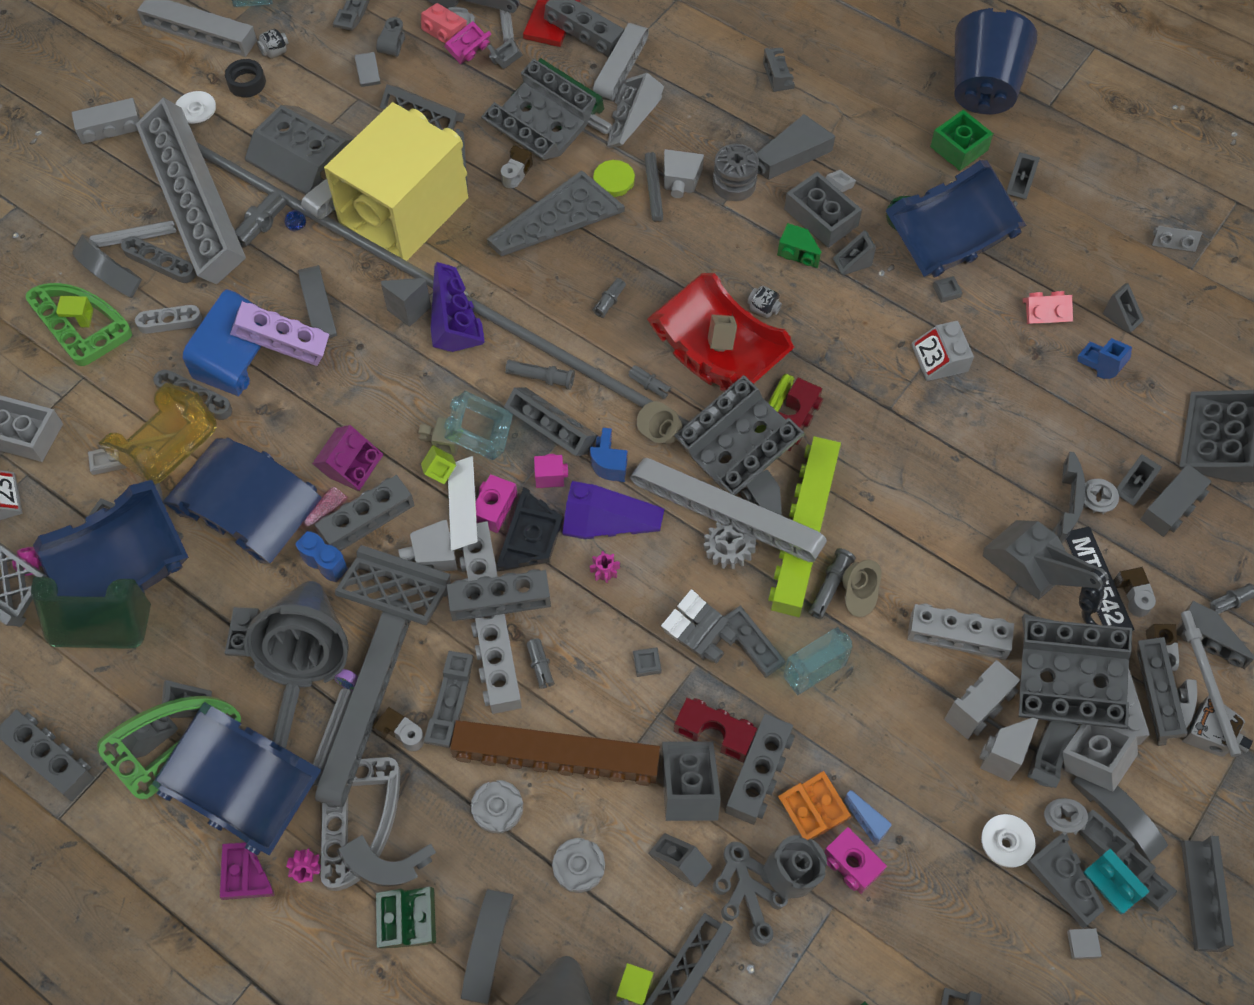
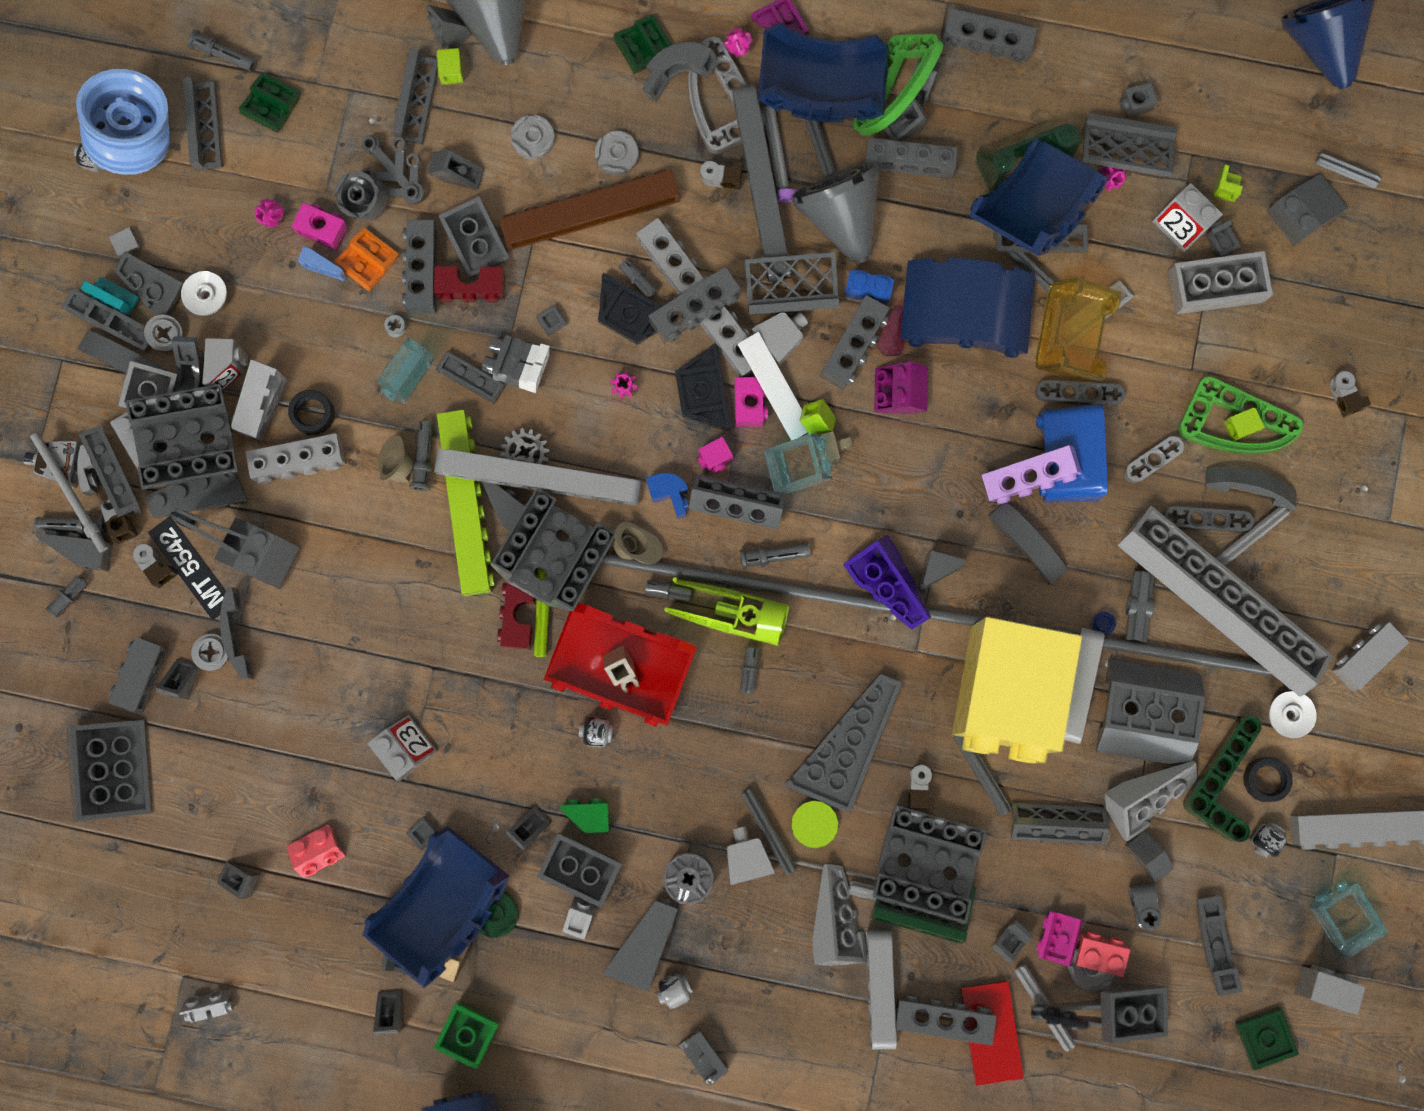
camera: 155 degrees right, 20 degrees up
dark grey slope [225,607,261,657] -> none
dark grey slope [424,651,473,748] -> none
dark grey slope [461,889,514,1005] -> none
dark purple wedge [562,481,665,539] -> none
blue brick [1077,338,1132,379] -> none
dark grey fence [1181,836,1234,952] -> none
none -> dark grey pin [34,515,108,536]
none -> dark pink gear [255,198,284,228]
none -> black tyre [288,390,335,435]
none -> light grey bush [384,315,406,338]
none -> black wing [598,273,678,345]
none -> light grey head [656,972,693,1009]
none -> lime piece [664,577,789,646]
none -> dark grey brick [864,138,957,179]
none -> light grey wedge [1105,761,1197,842]
none -> dark green beam [1183,716,1262,842]

